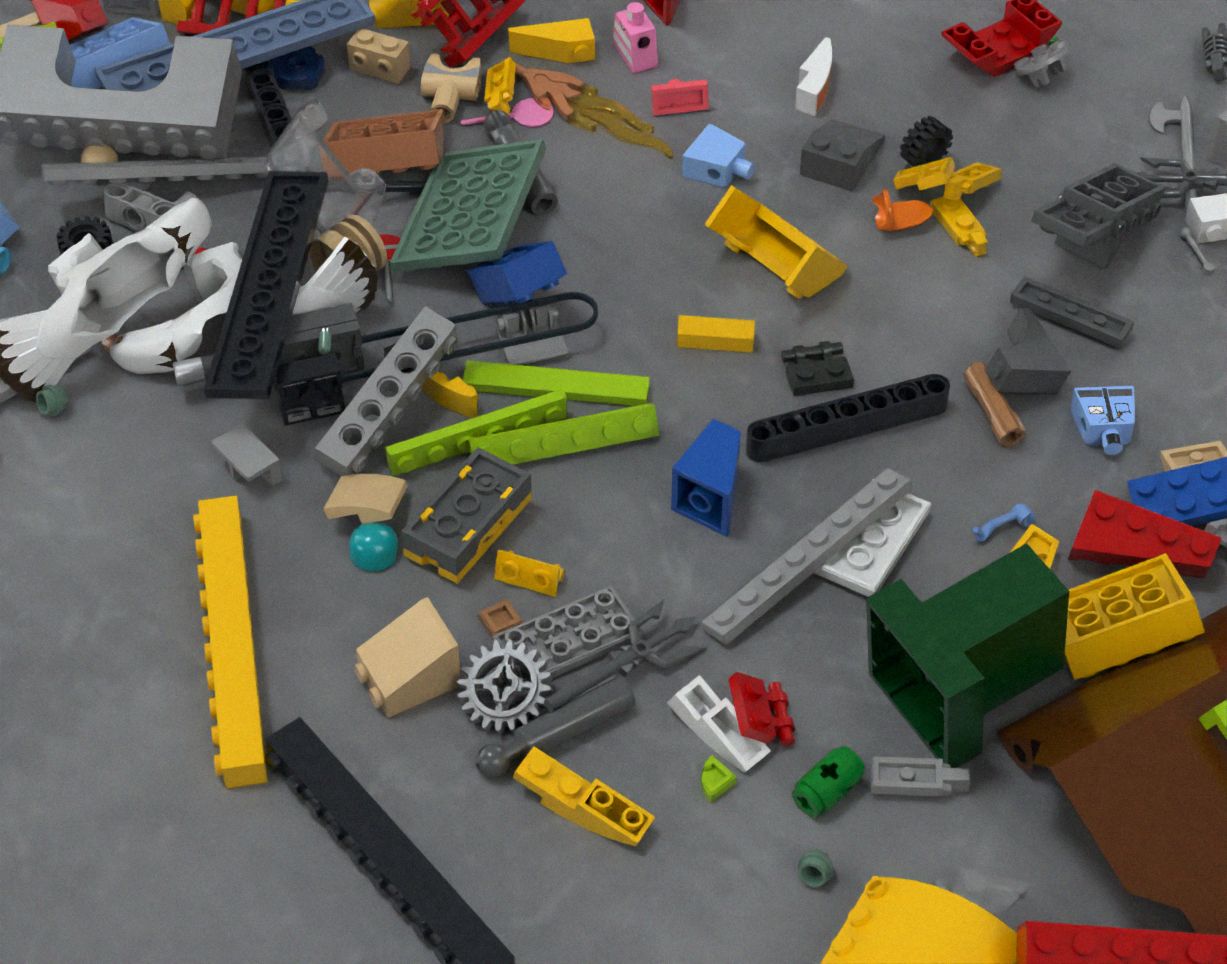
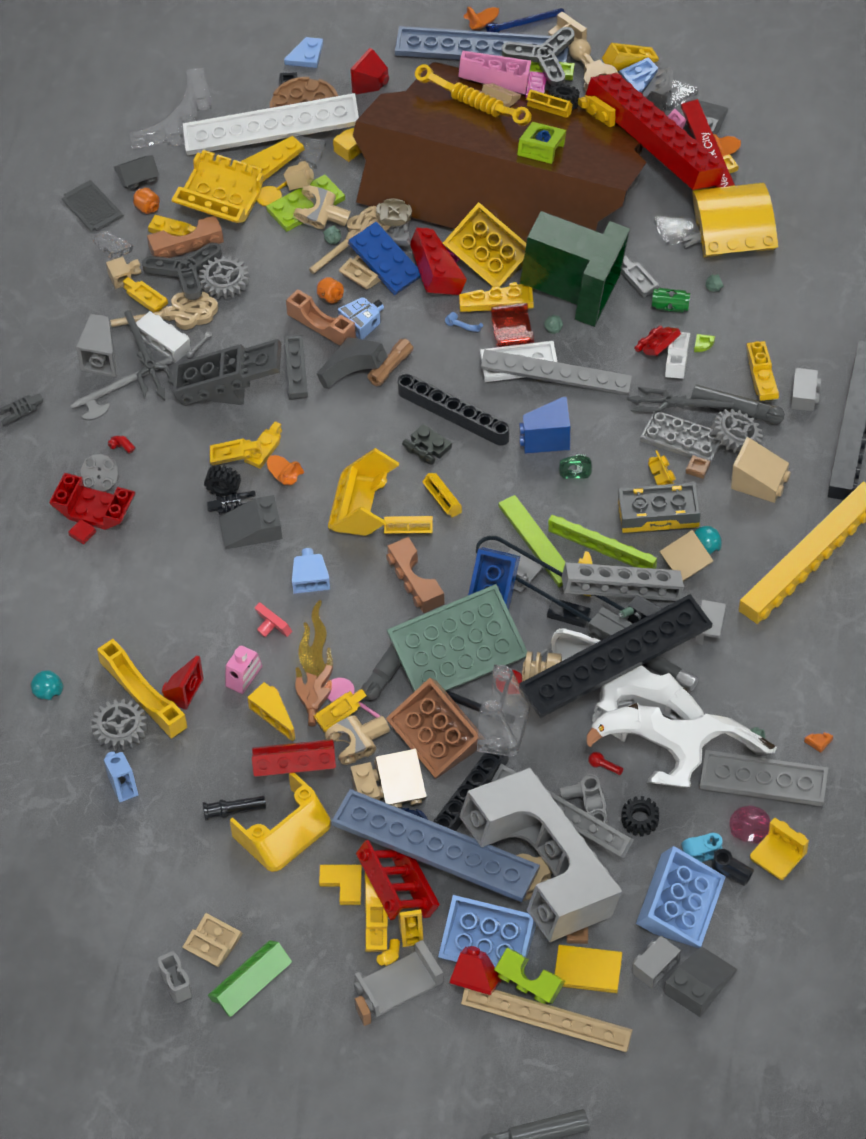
camera: 125 degrees left, 5 degrees up
lime plate [468,403,660,465] -> none
white slope [795,37,832,116] -> none
yellow tile [893,157,955,191] -> none
none -> red tile [68,519,96,545]
none -> red arm [108,436,136,454]
none -> black hinge [207,491,256,514]
none -> nougat arch [286,289,356,346]
none -> orange head [317,277,344,304]
none -> slope [374,749,426,808]
none -> yellow piece [384,516,433,534]
none -> nougat arch [386,537,445,613]
none -> clear red panel [491,303,534,347]
none -> clear green piece [559,454,592,479]
none -> light grey brick [791,368,821,411]

